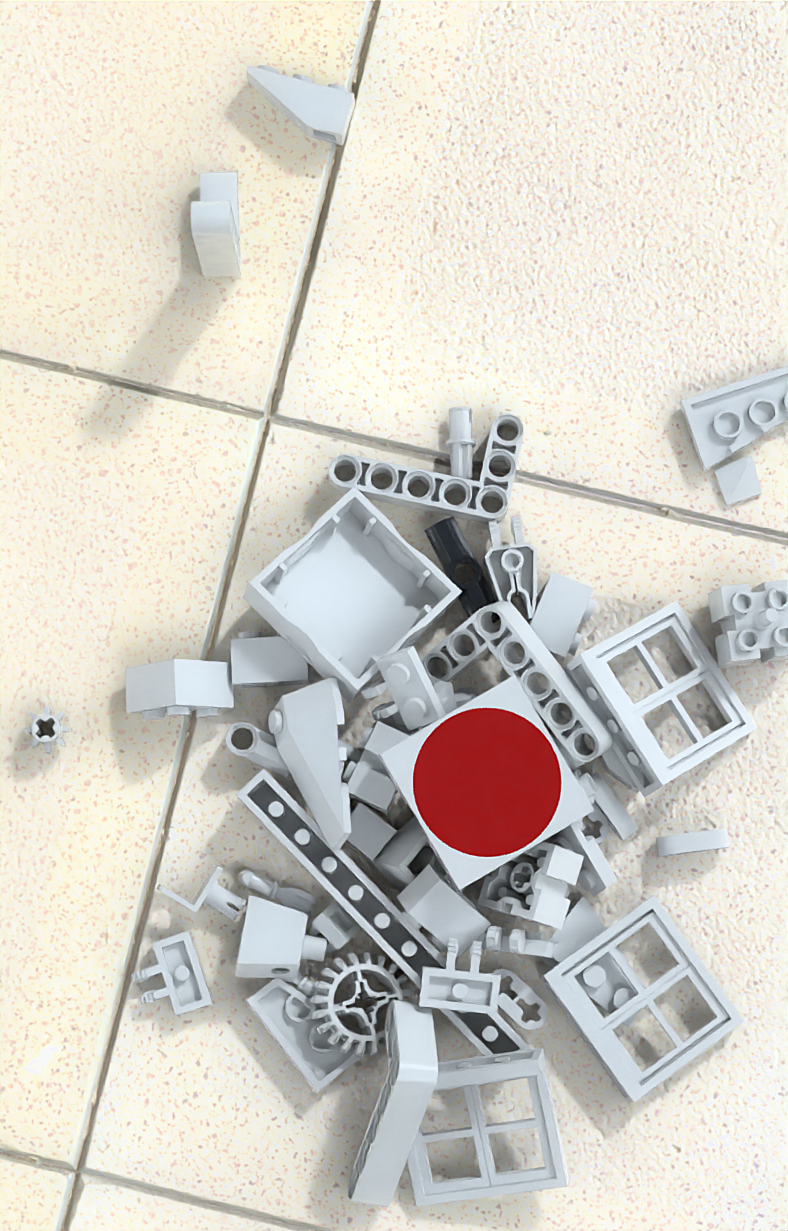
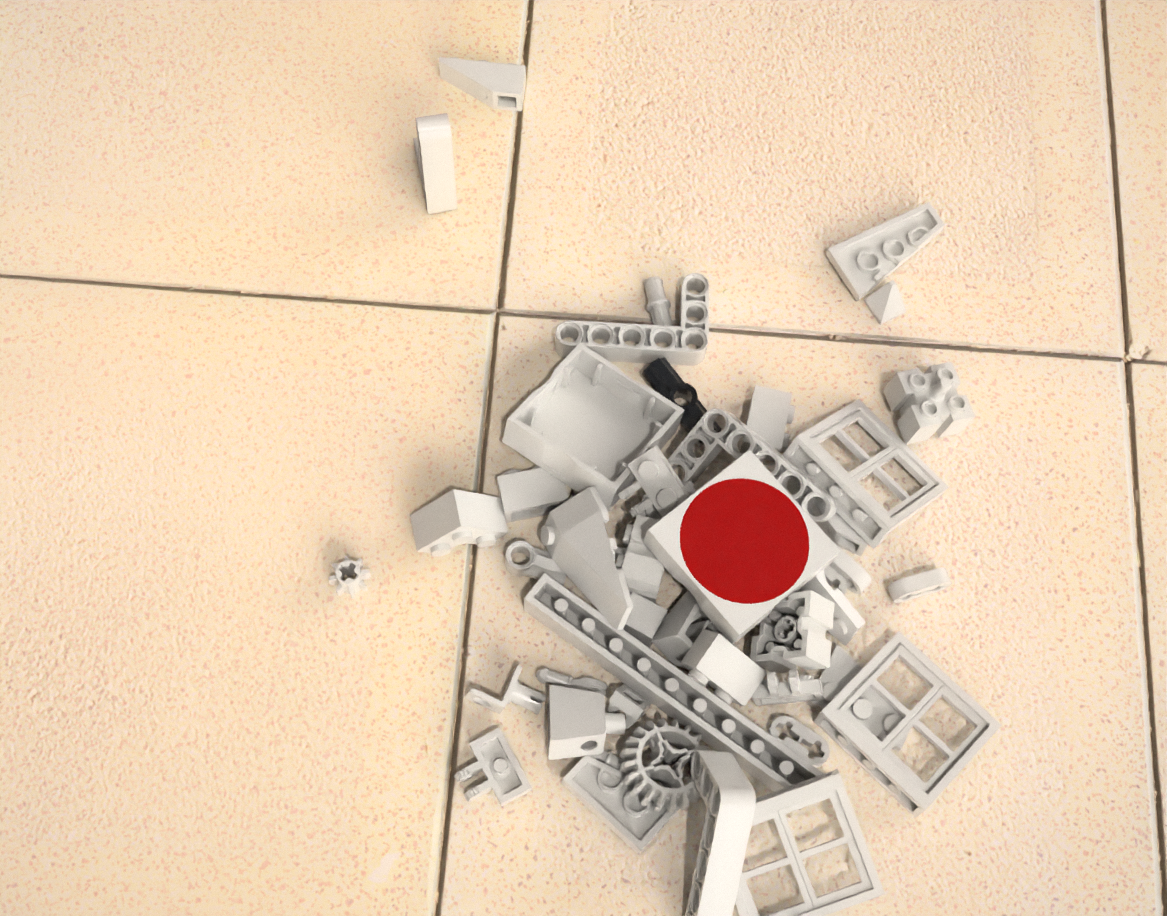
camera: 15 degrees left, 15 degrees down
white hinge [419,938,501,1015] -> none
white hinge [483,516,537,622] -> none

